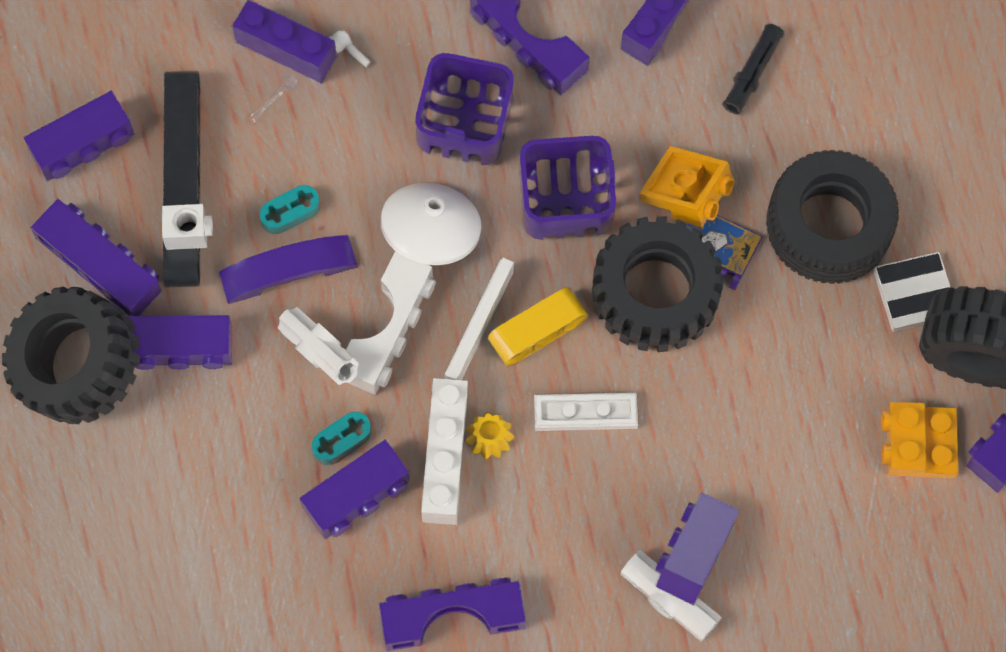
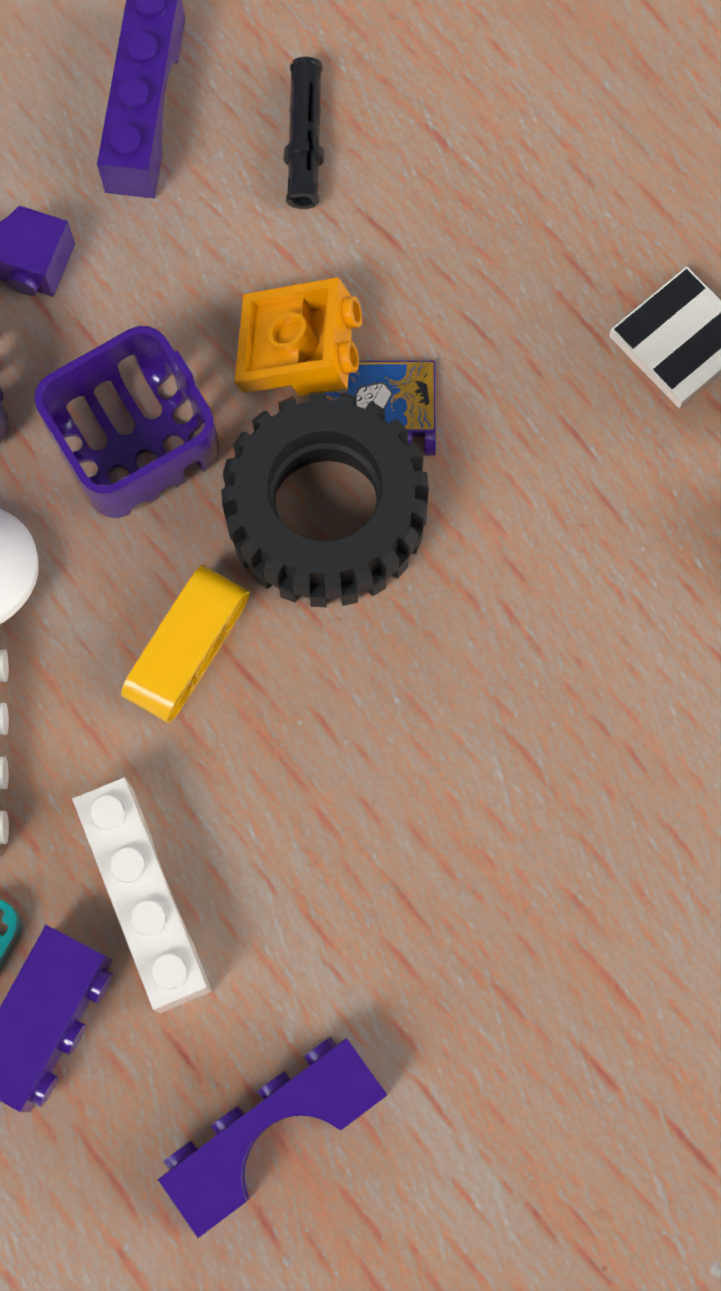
camera: 25 degrees left, 5 degrees up
white tile [445,258,514,380] -> none
yellow piece [465,412,515,460] -> none
white tile [534,393,638,431] -> none
white piece [620,550,721,642] -> none
brick [655,492,740,606] -> none
black tyre [766,150,899,284] -> none

